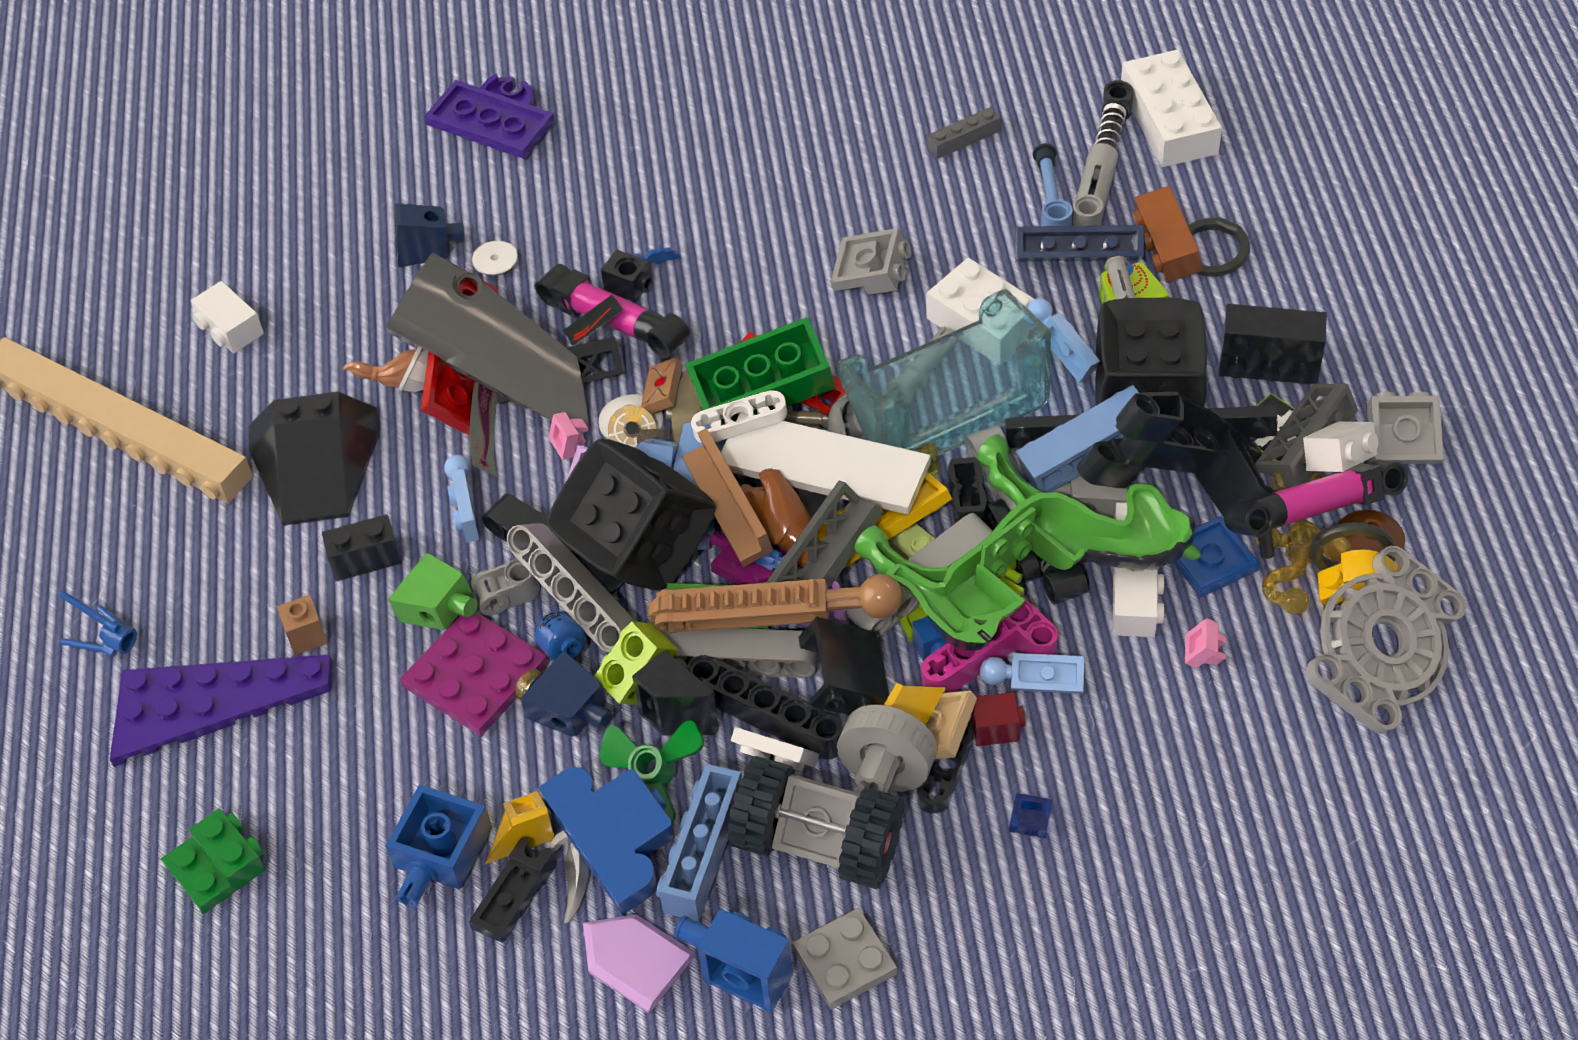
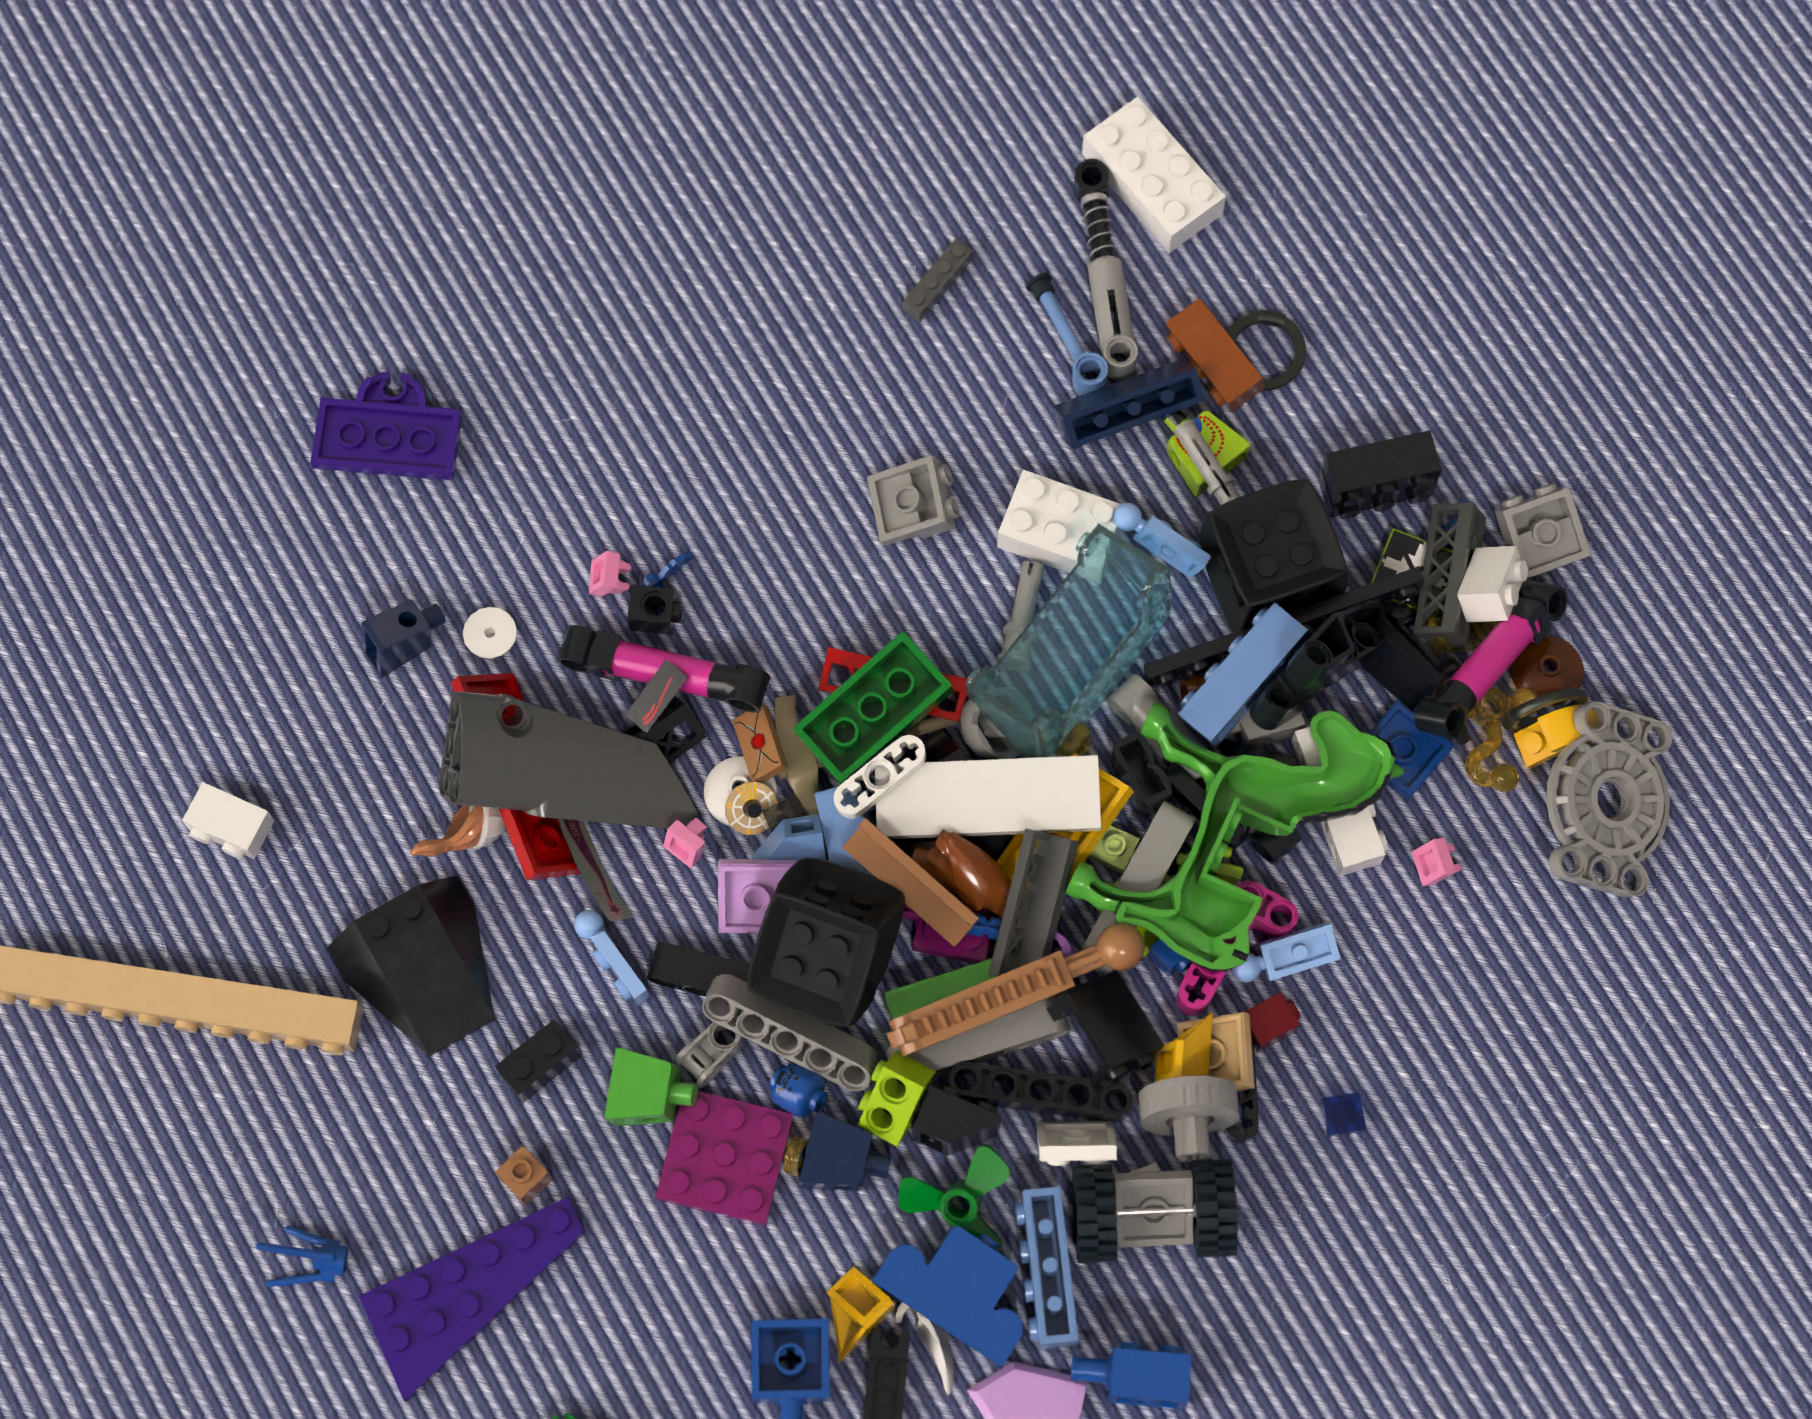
camera: 25 degrees left, 20 degrees up
light grey plate [792,907,897,1010] -> none
none -> bright pink tile [589,551,631,597]

